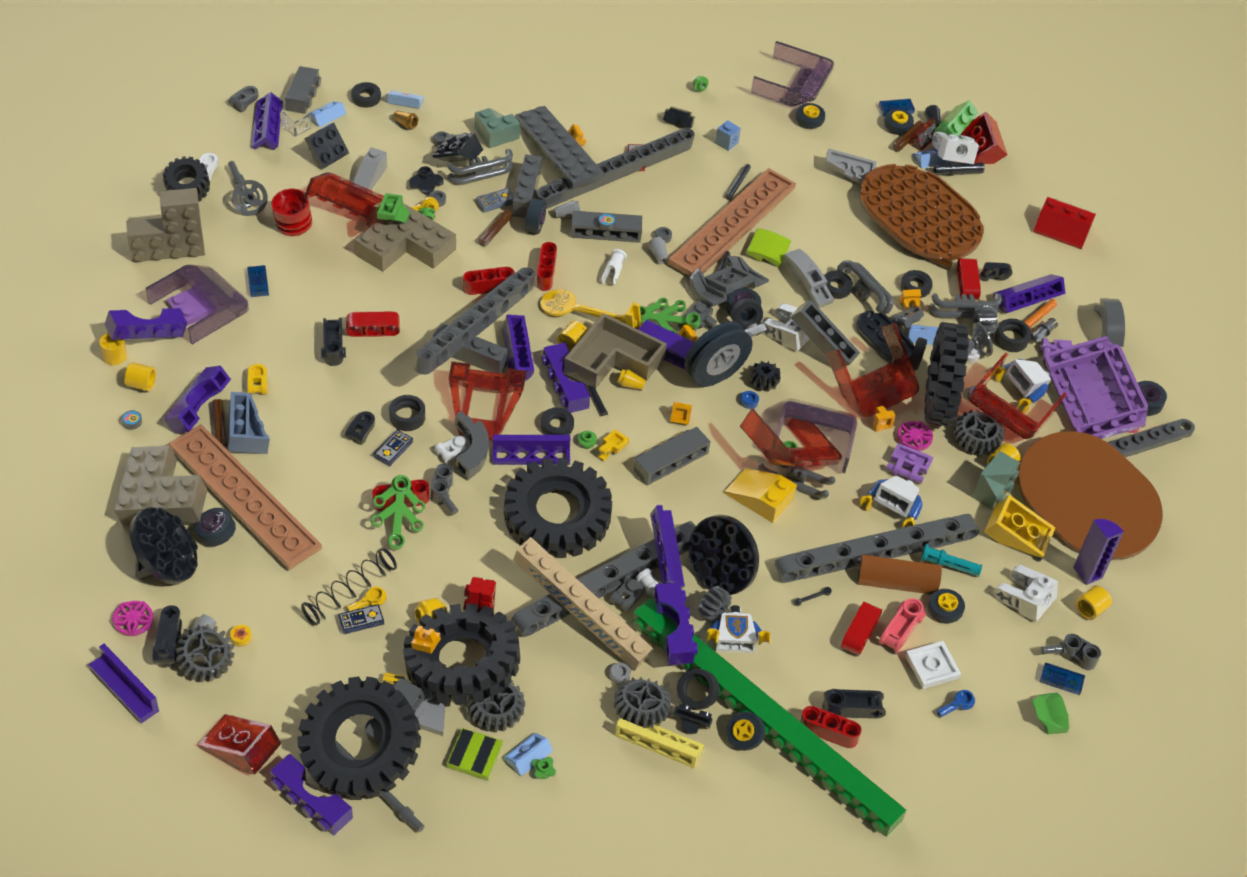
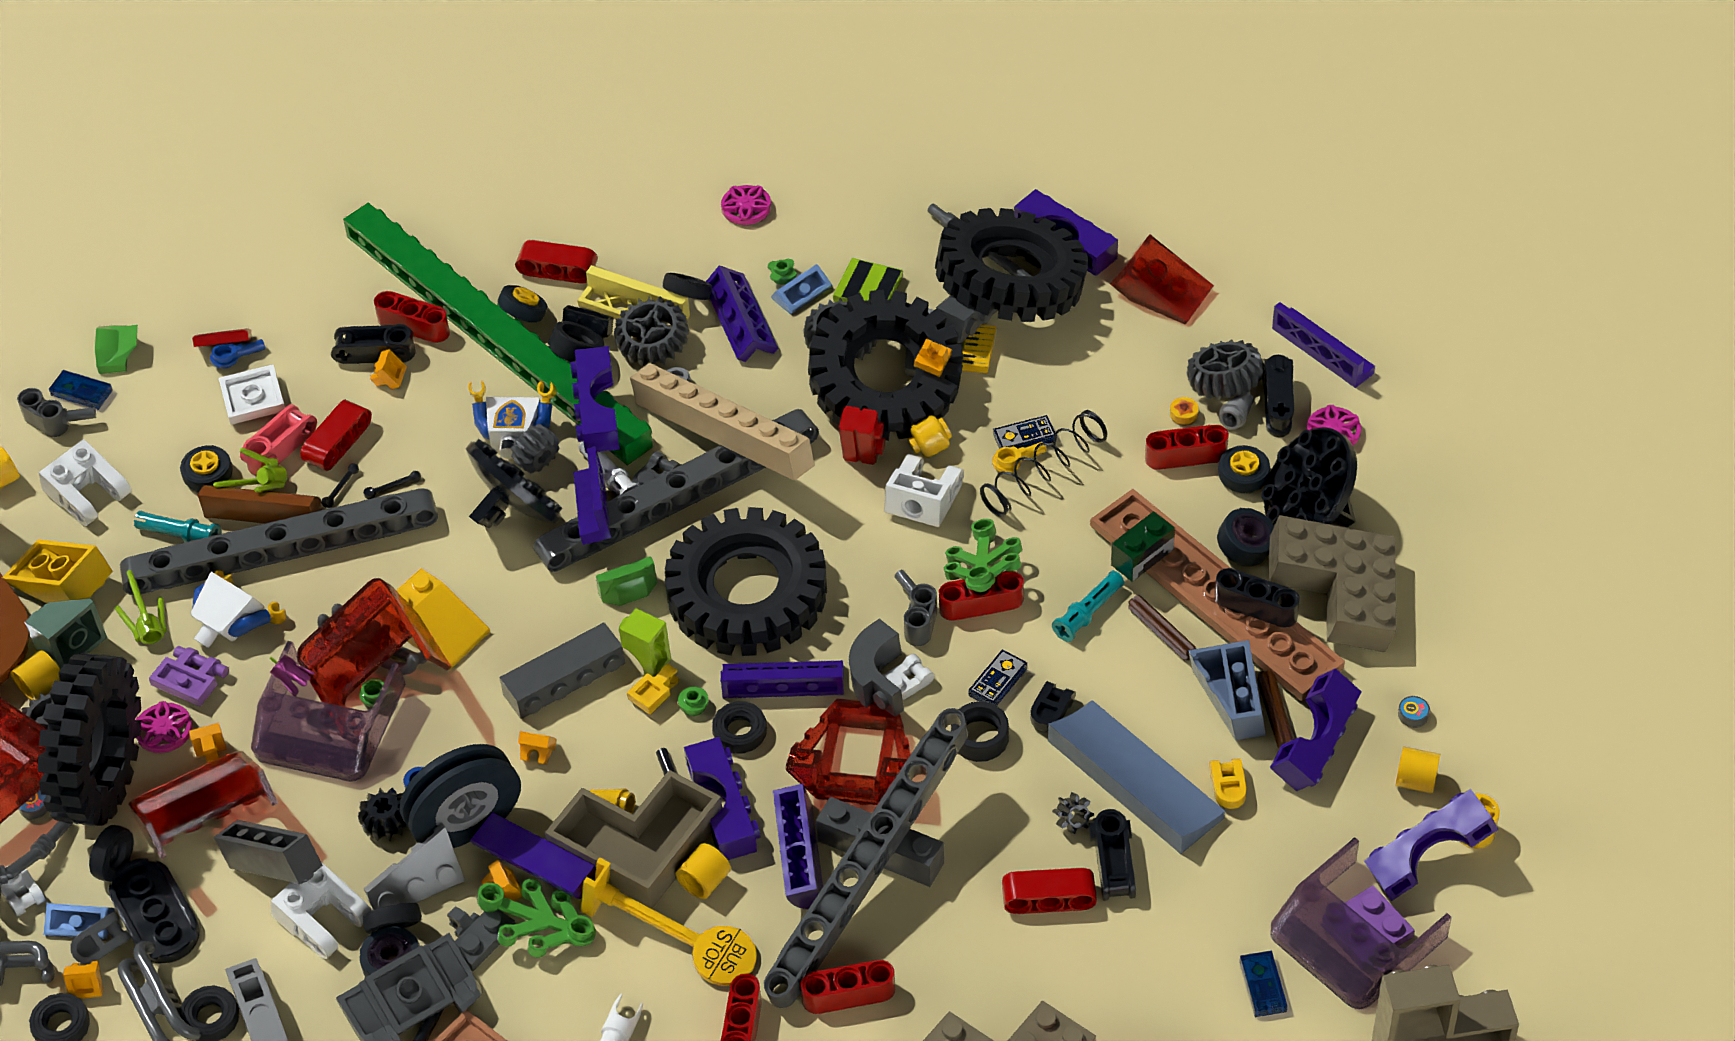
camera: 170 degrees left, 0 degrees up
none -> lime plant [115,570,167,644]
none -> red tile [192,328,252,347]
none -> lime plant [213,448,287,493]
none -> flat silver piece [270,654,316,698]
none -> black hinge [321,463,359,508]
none -> light orange tile [370,349,407,390]
none -> red beam [515,240,598,283]
none -> bright green slope [596,556,658,606]
none -> lime arch [619,608,671,677]
none -> black tyre [663,273,712,300]
none -> dark purple fence [706,265,778,362]
none -> dark pink wheel [721,185,771,225]
none -> white brick [884,454,964,527]
none -> sand blue arch [1048,700,1225,854]
none -> teal pin [1052,570,1125,642]
none -> black gear [1052,792,1094,834]
none -> dark green brick [1111,511,1175,582]
none -> reddish brown axle [1128,595,1196,661]
none -> red beam [1145,425,1229,470]
none -> black beam [1214,568,1300,628]
none -> black wheel [1218,445,1271,493]

